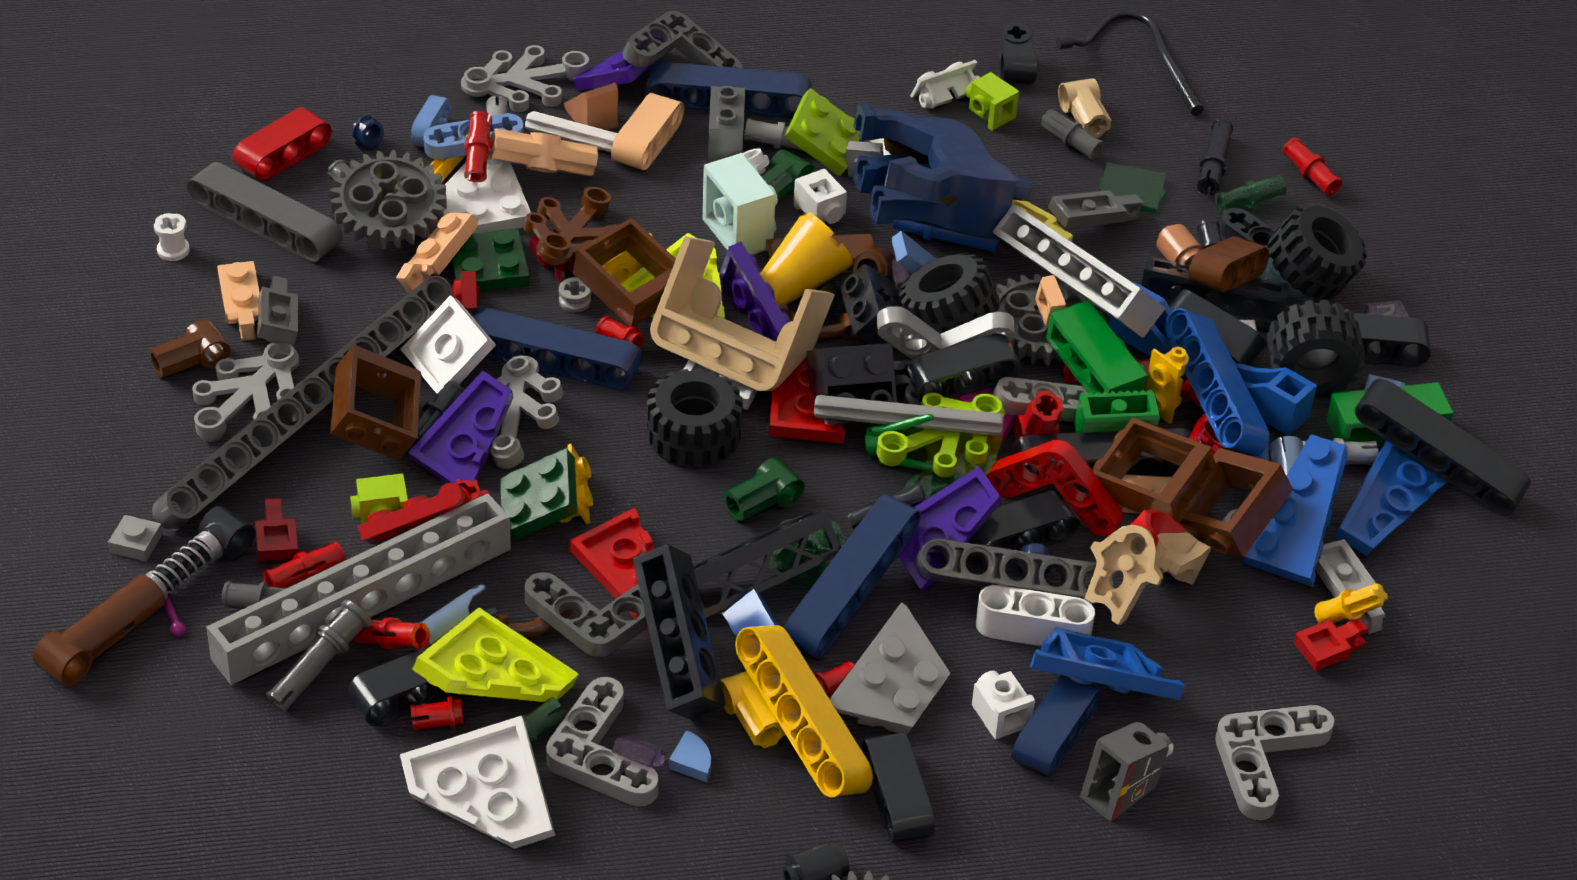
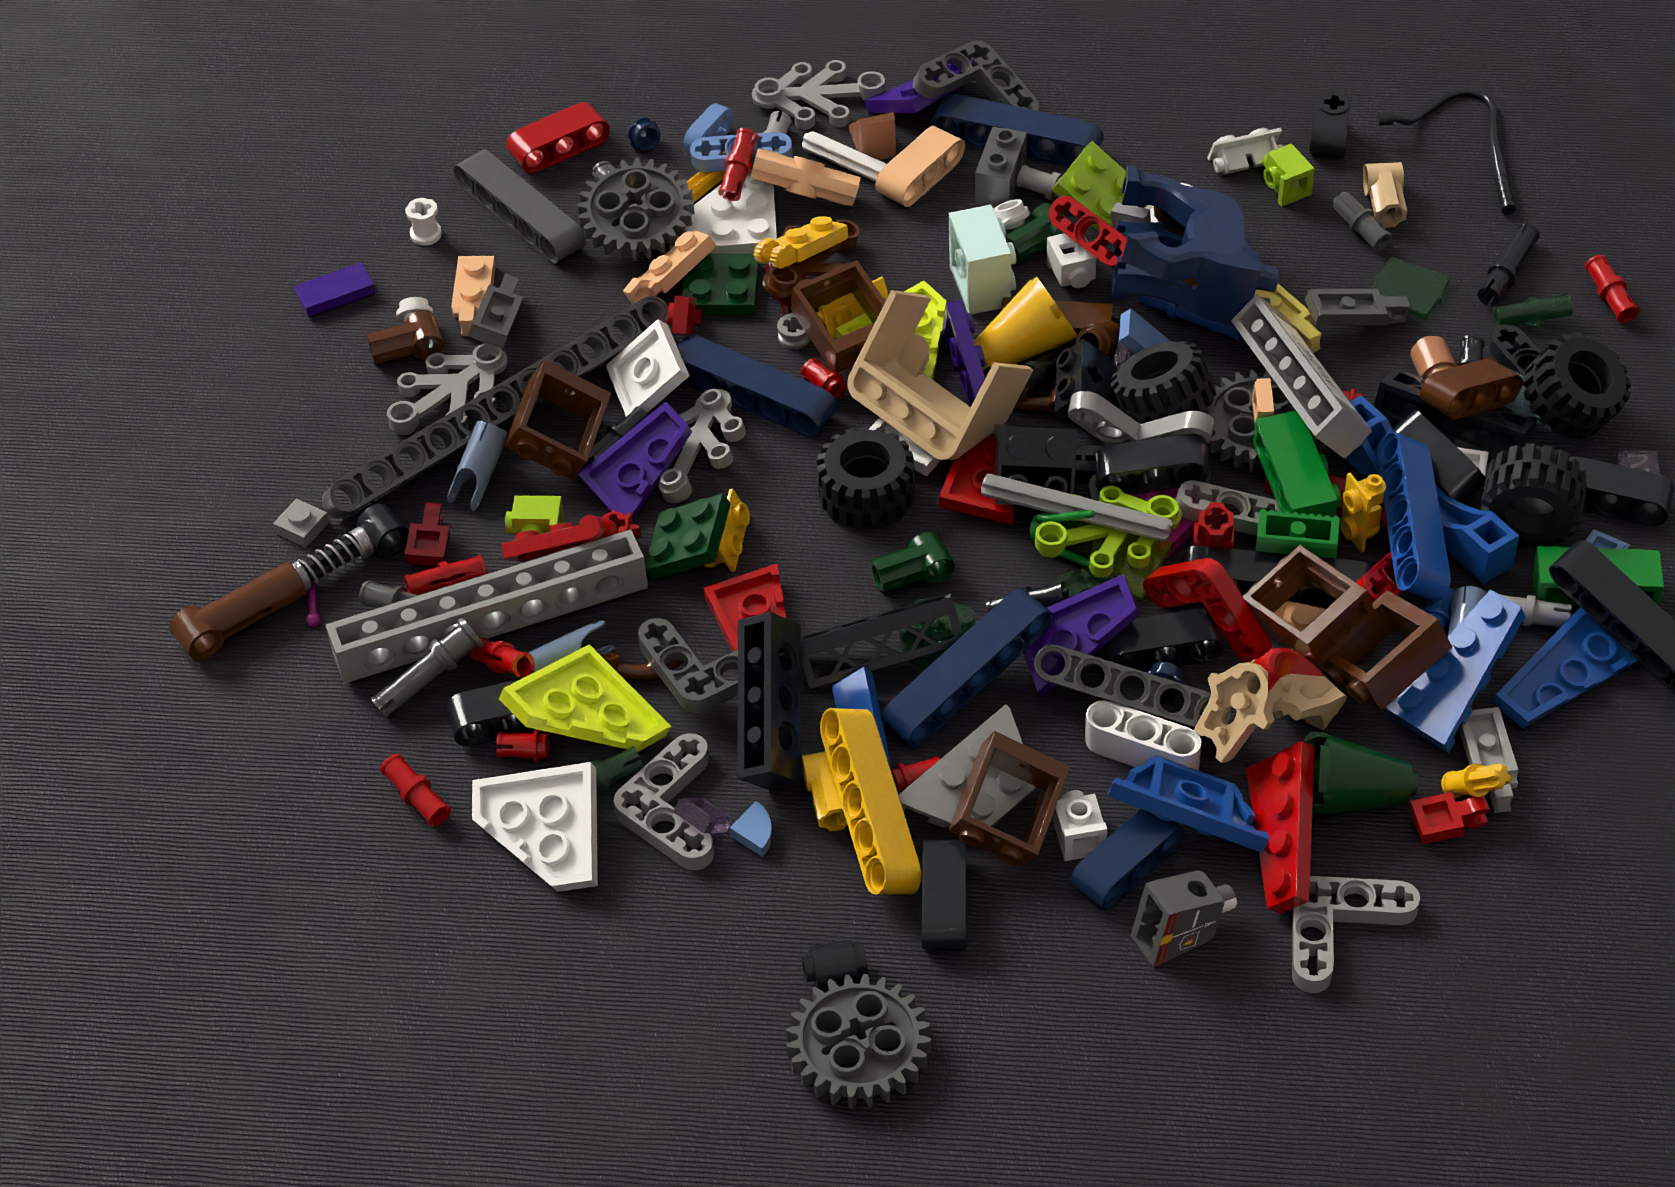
camera: 20 degrees right, 5 degrees up
none -> dark purple tile [294,262,376,317]
none -> red pin [380,753,451,827]
none -> white plate [396,297,433,323]
none -> sand blue piece [447,421,509,511]
none -> yellow hinge [753,216,848,269]
none -> reddish brown window [948,731,1070,867]
none -> red beam [1049,196,1127,269]
none -> red wing [1246,741,1314,914]
none -> dark green cone [1303,731,1418,816]

